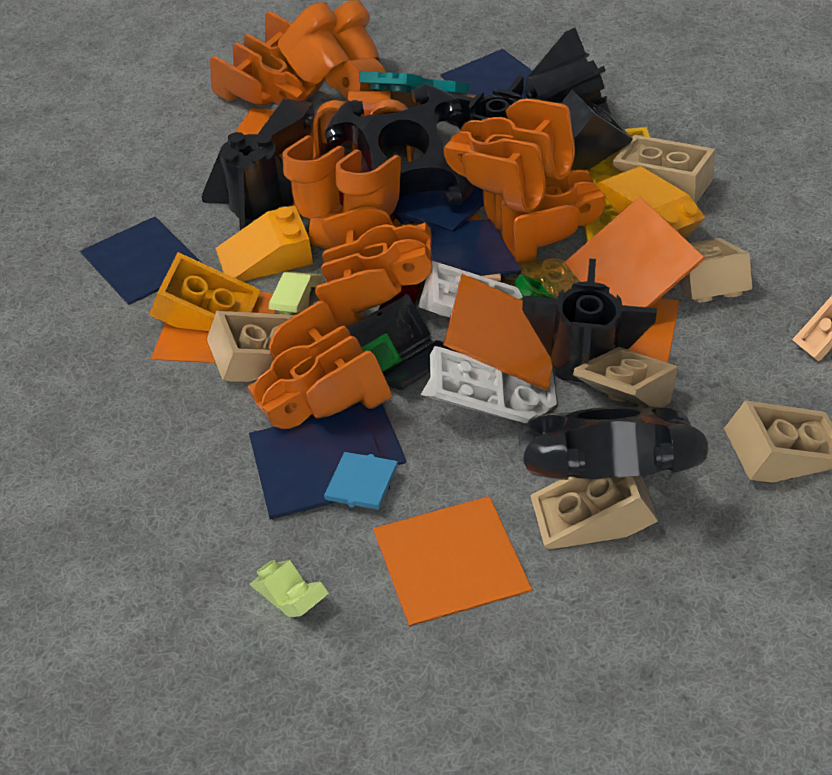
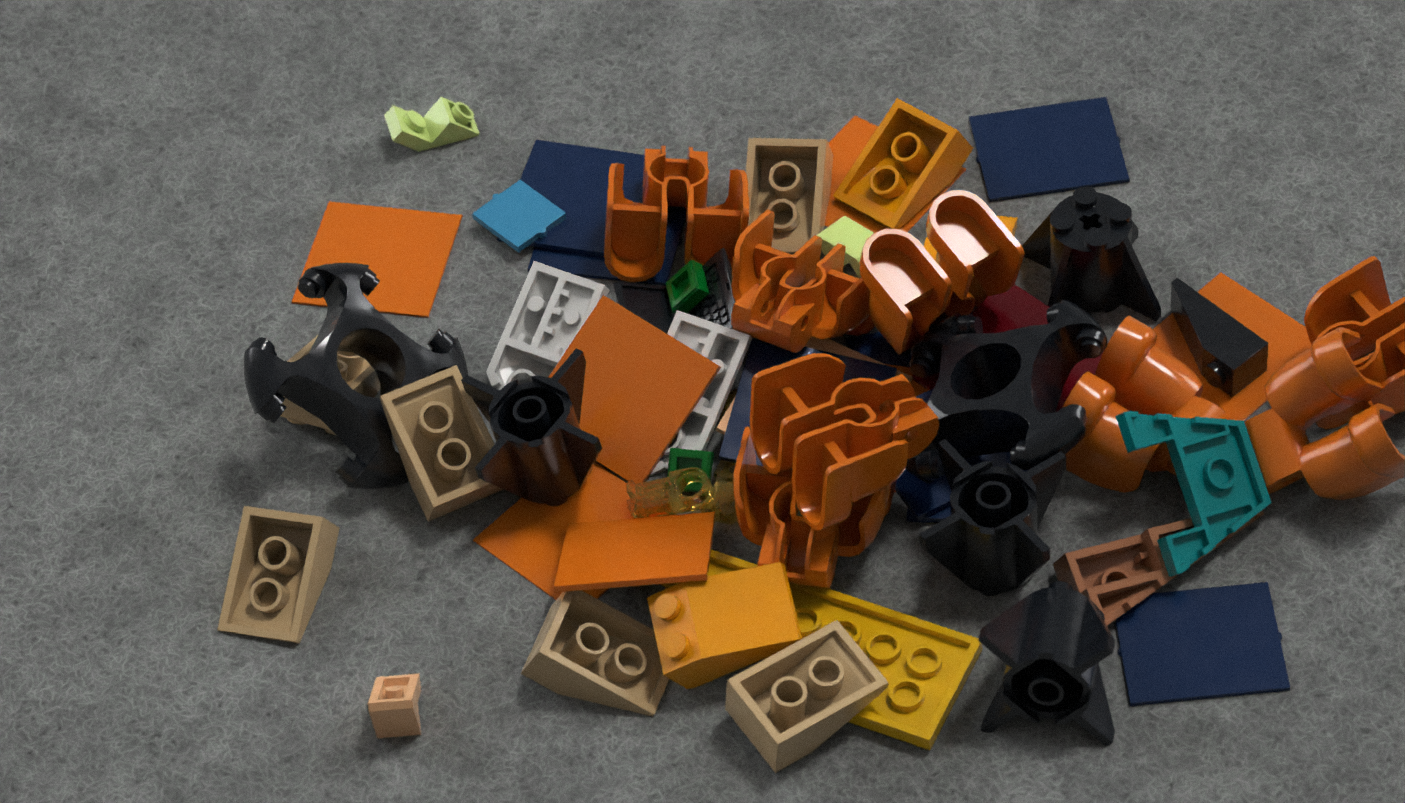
camera: 120 degrees right, 5 degrees up
black slope [561,90,633,171] -> none

